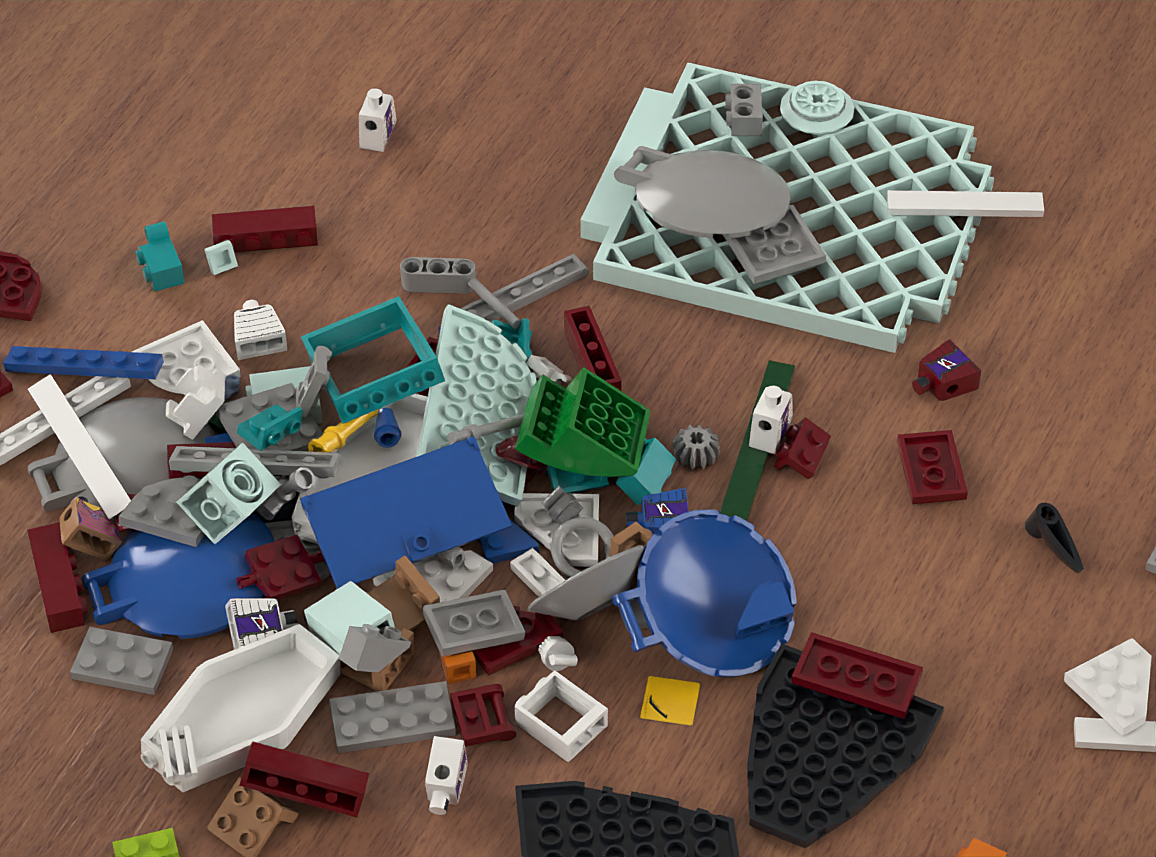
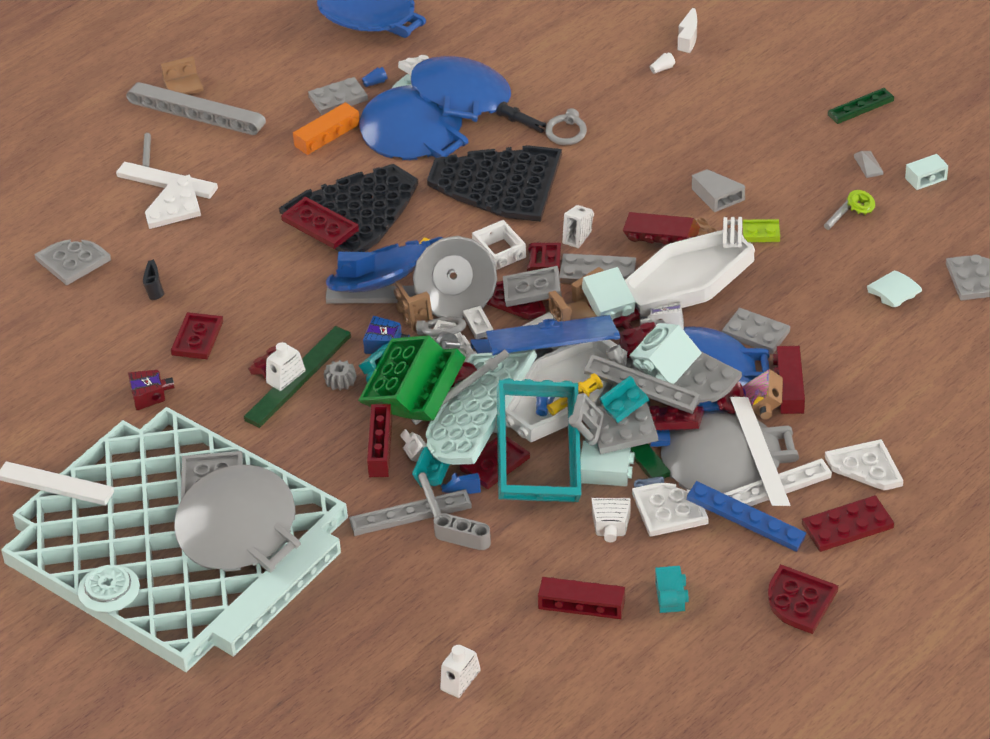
camera: 160 degrees left, 5 degrees down
white panel [166,365,225,440] -> none
light aqua plate [204,240,238,275] -> none
light grey slope [338,624,411,673] -> none
light grey brick [725,84,763,136] -> none

